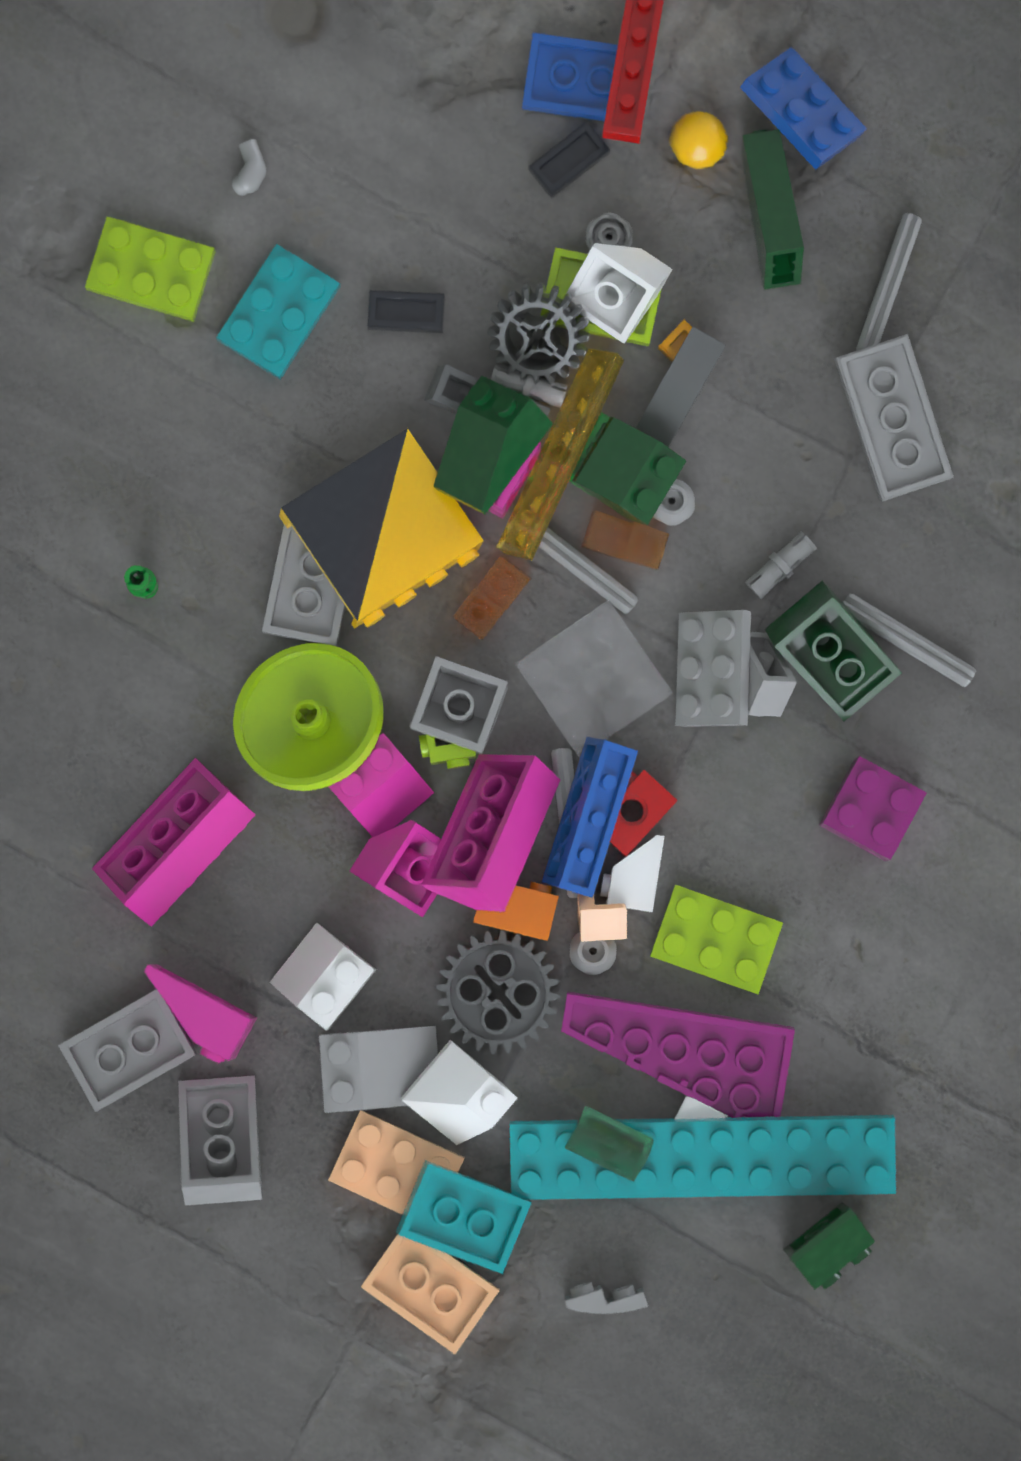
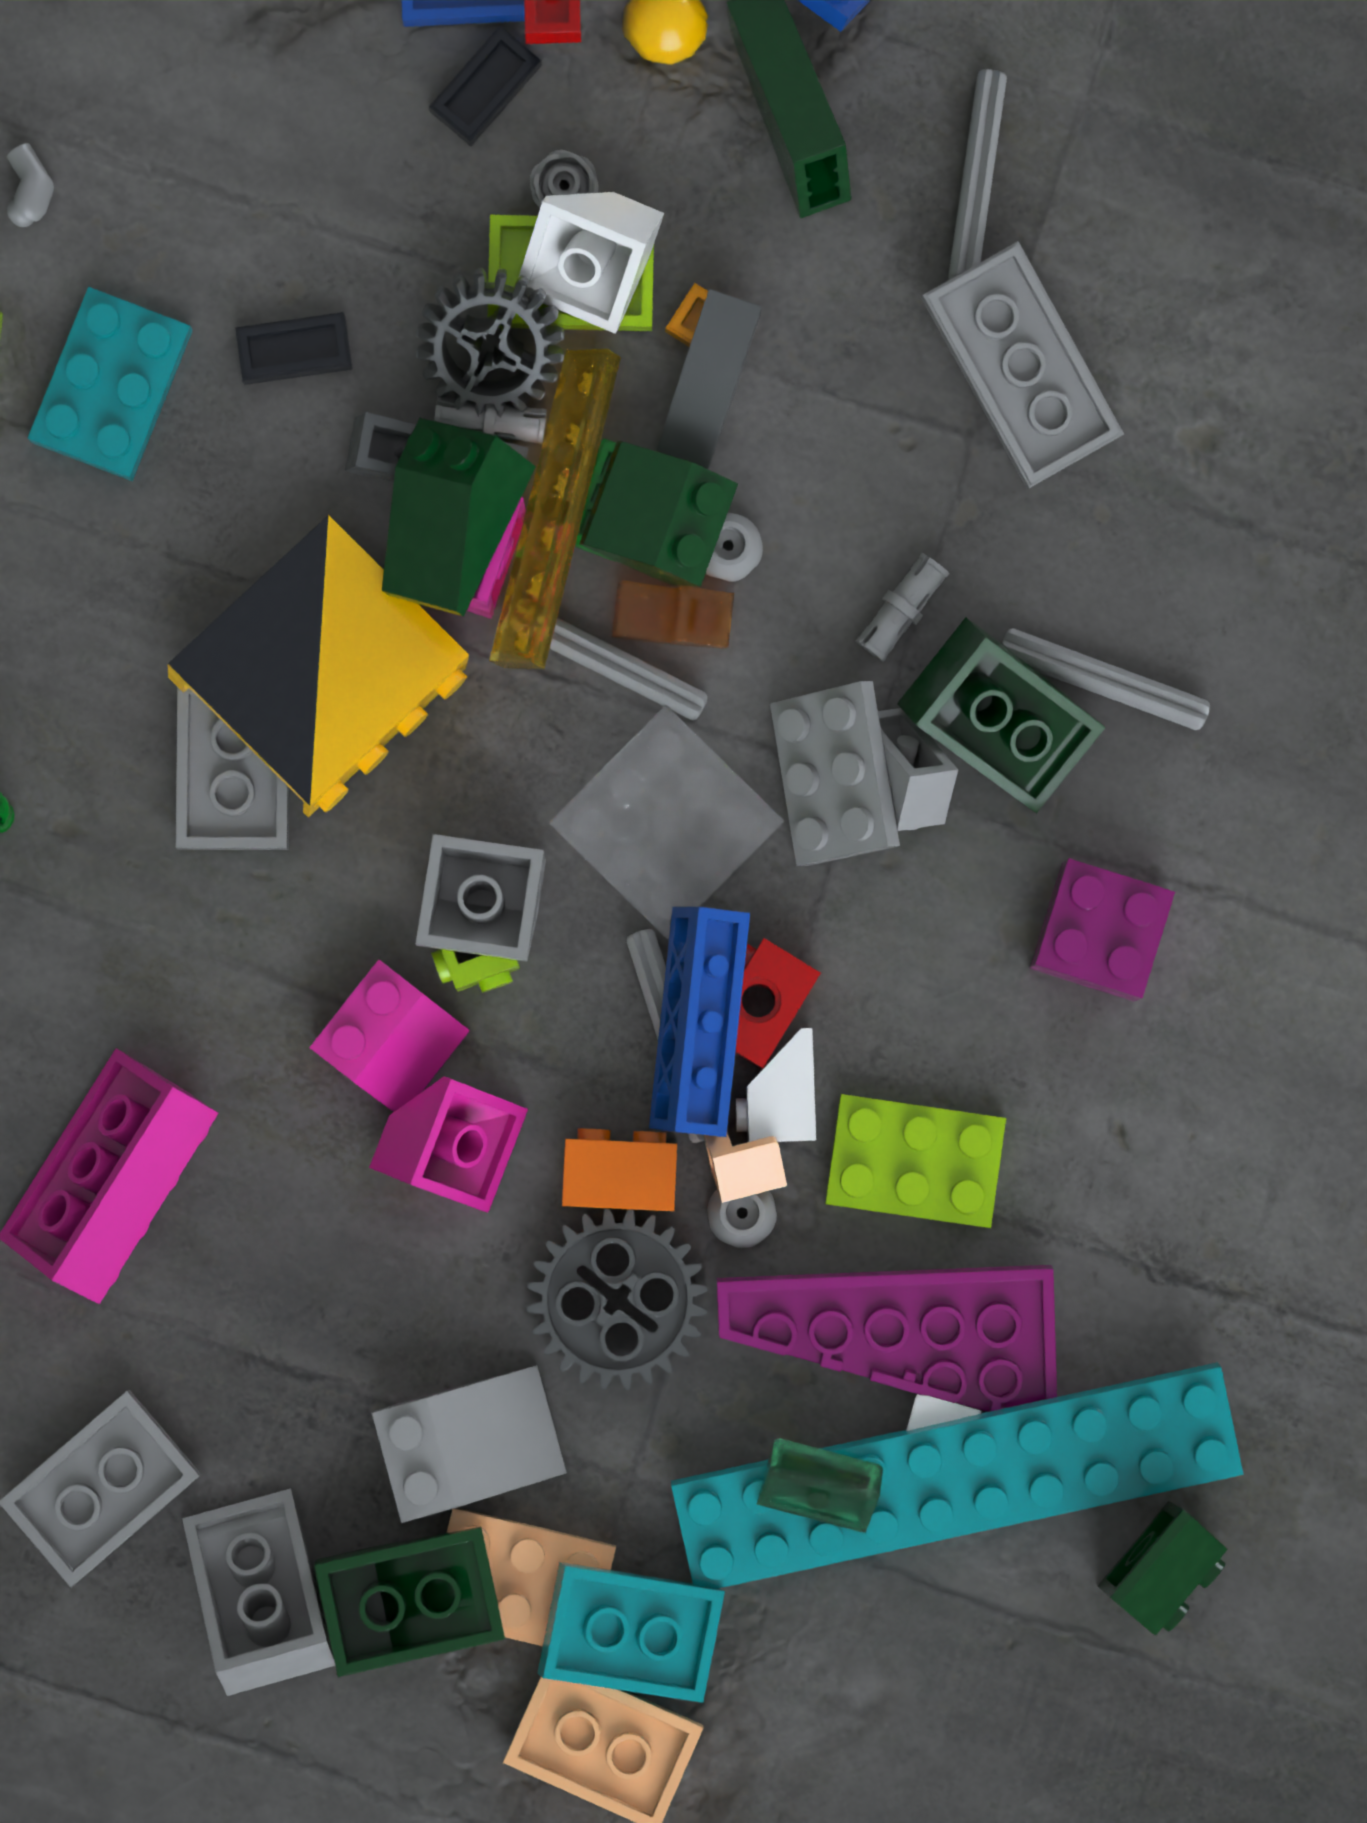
camera: 20 degrees left, 0 degrees up
dark pink slope [144,964,257,1063] -> none
lime dish [233,643,384,791] -> none
white slope [270,923,377,1031] -> none
white slope [400,1040,517,1145] -> none
dark pink slope [421,754,560,912] -> none
clear orange slope [453,556,532,640] -> none
light grey slope [565,1282,648,1314] -> none
none -> dark green slope [314,1527,505,1677]

